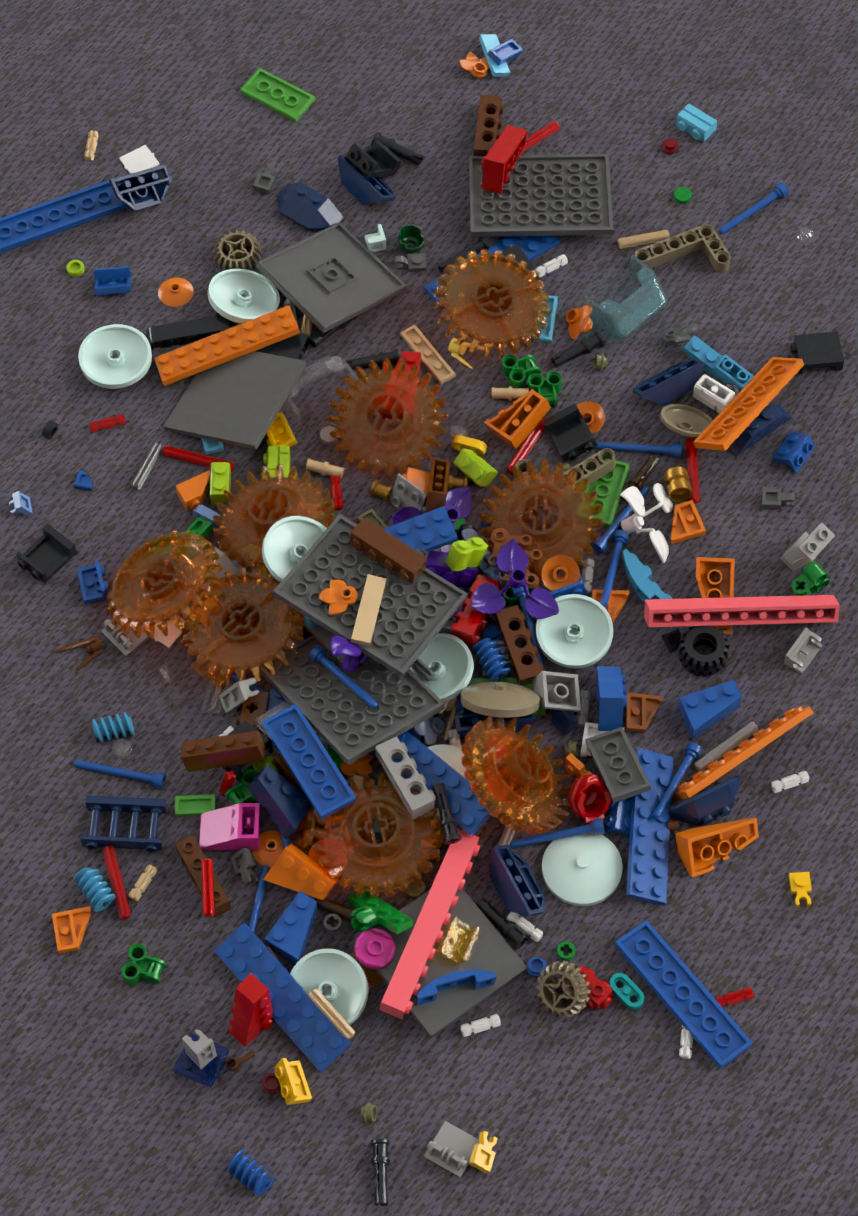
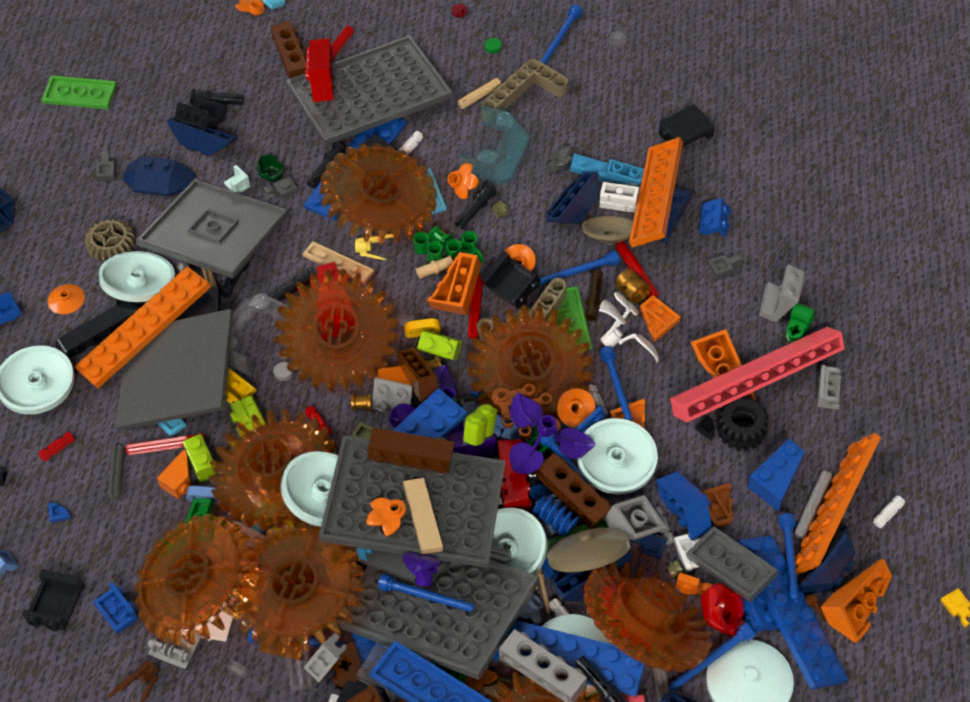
camera: 25 degrees left, 5 degrees down
tan pin [306,459,345,479] -> none
blue piece [590,487,649,554] -> none
dark azure slope [622,549,673,603] -> none

